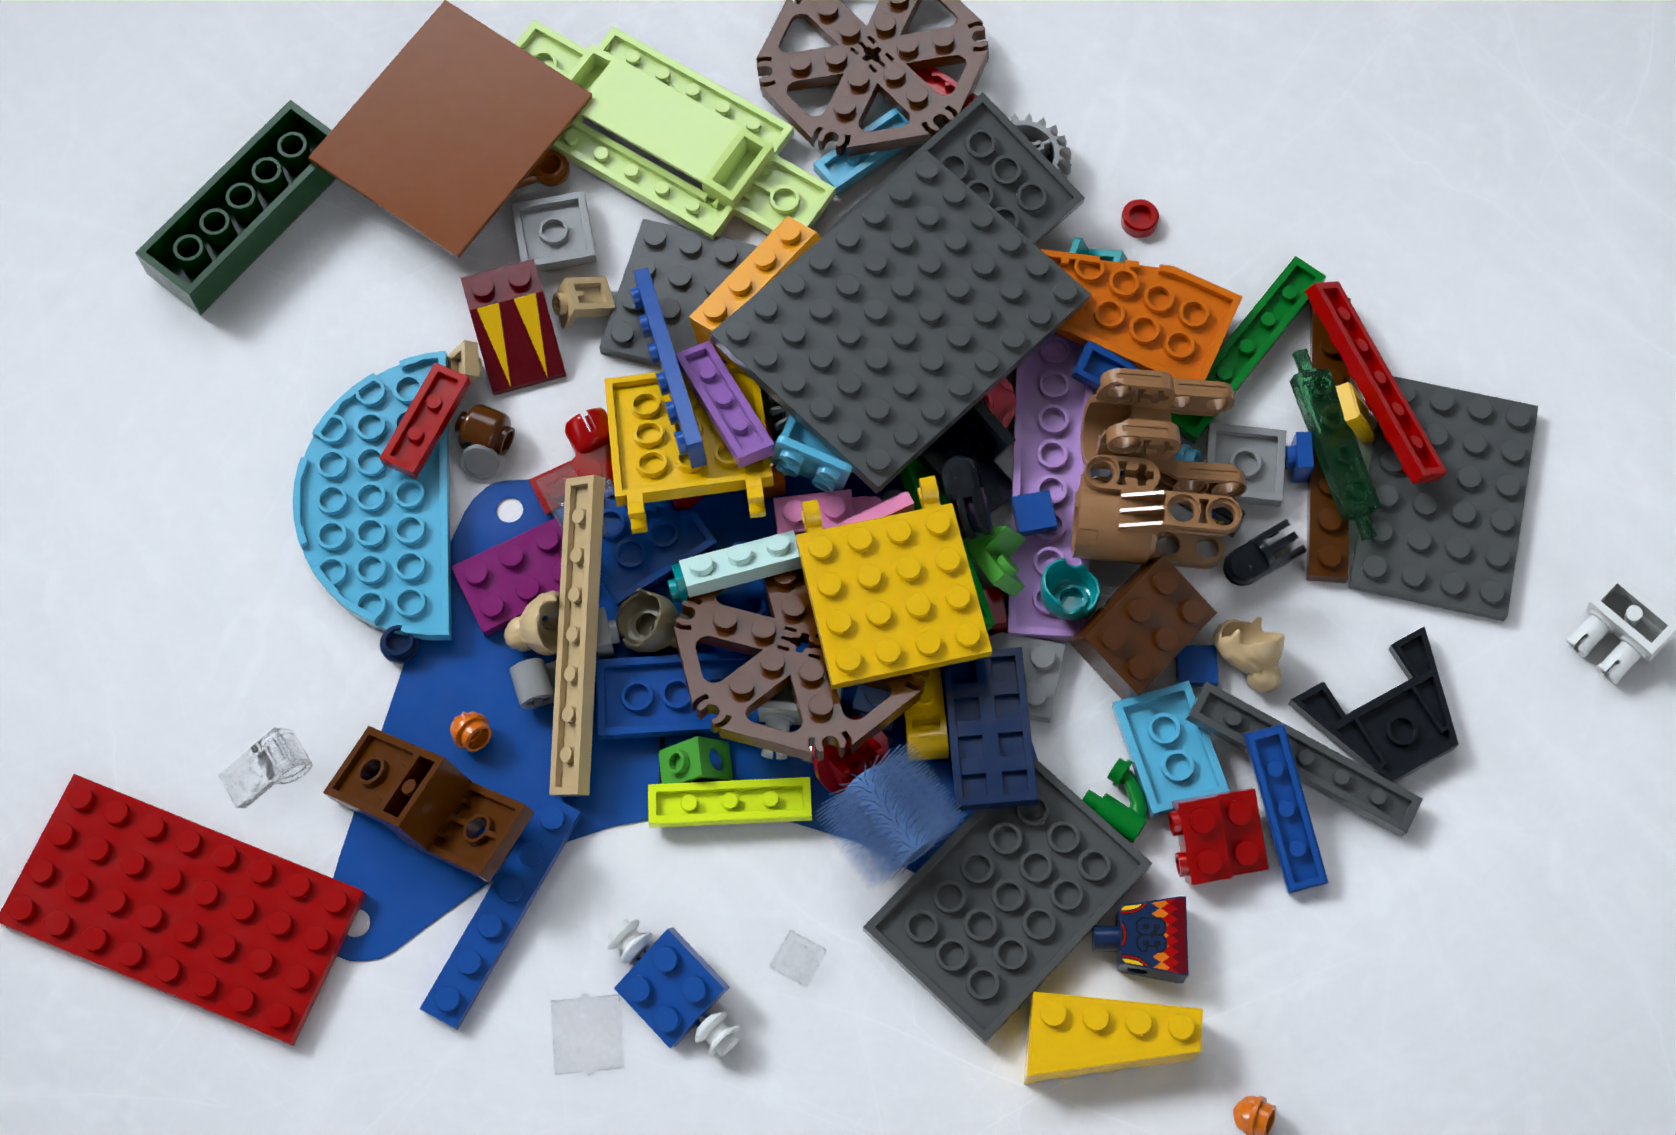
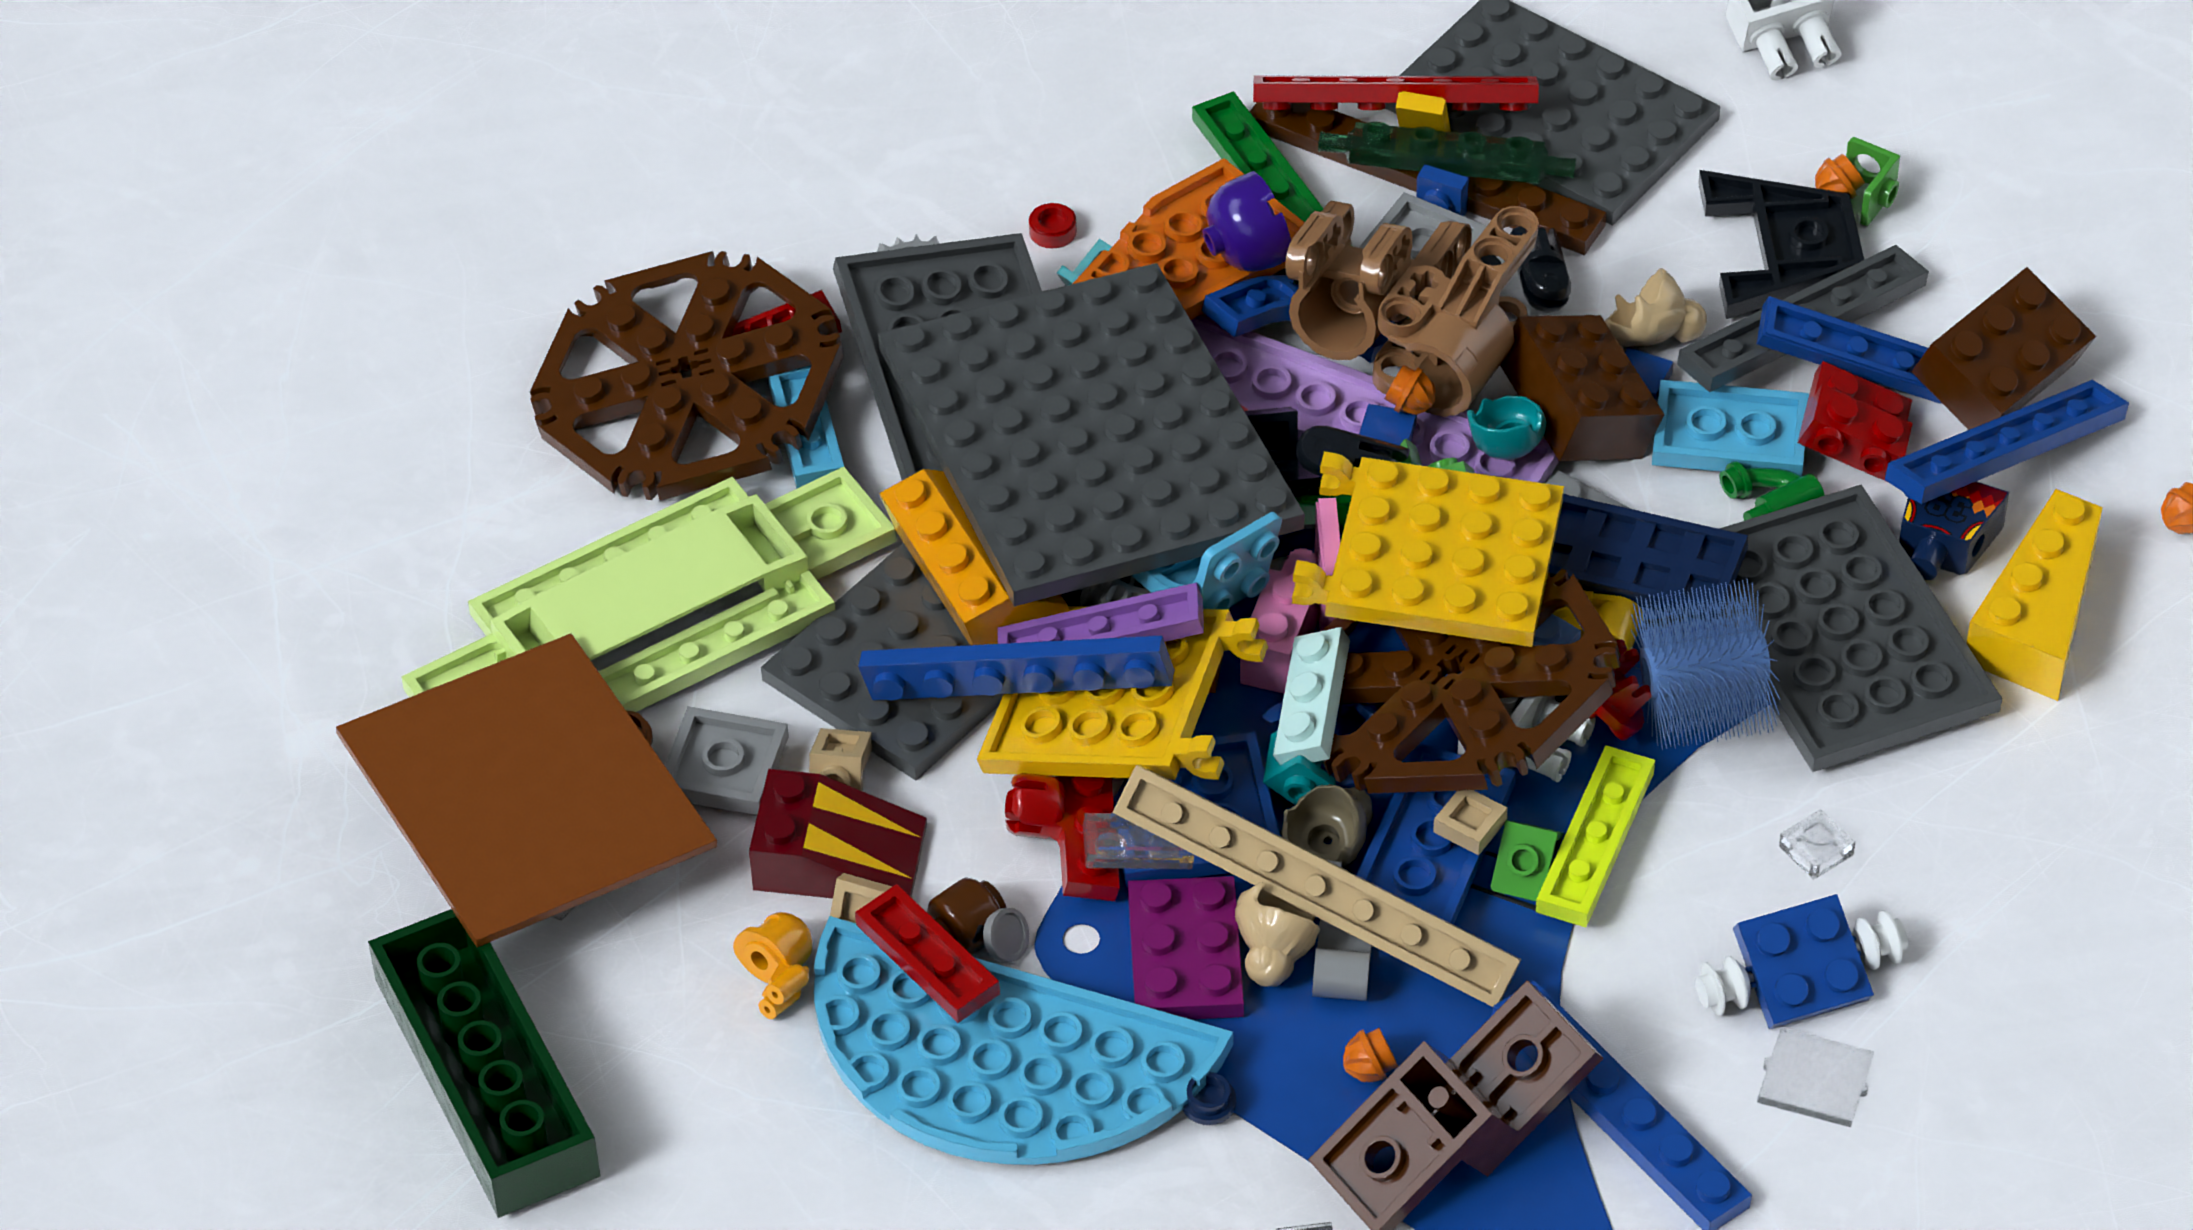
camera: 65 degrees left, 20 degrees down
none -> light orange piece [733,912,813,1019]
none -> dark purple cylinder [1202,171,1291,272]
none -> orange plate [1384,365,1436,415]
none -> tan plate [1433,790,1508,855]
none -> orange plate [1815,154,1865,199]
none -> bright green bracket [1846,137,1900,227]
none -> blue plate [1885,379,2129,504]
none -> reddish brown brick [1911,267,2096,430]

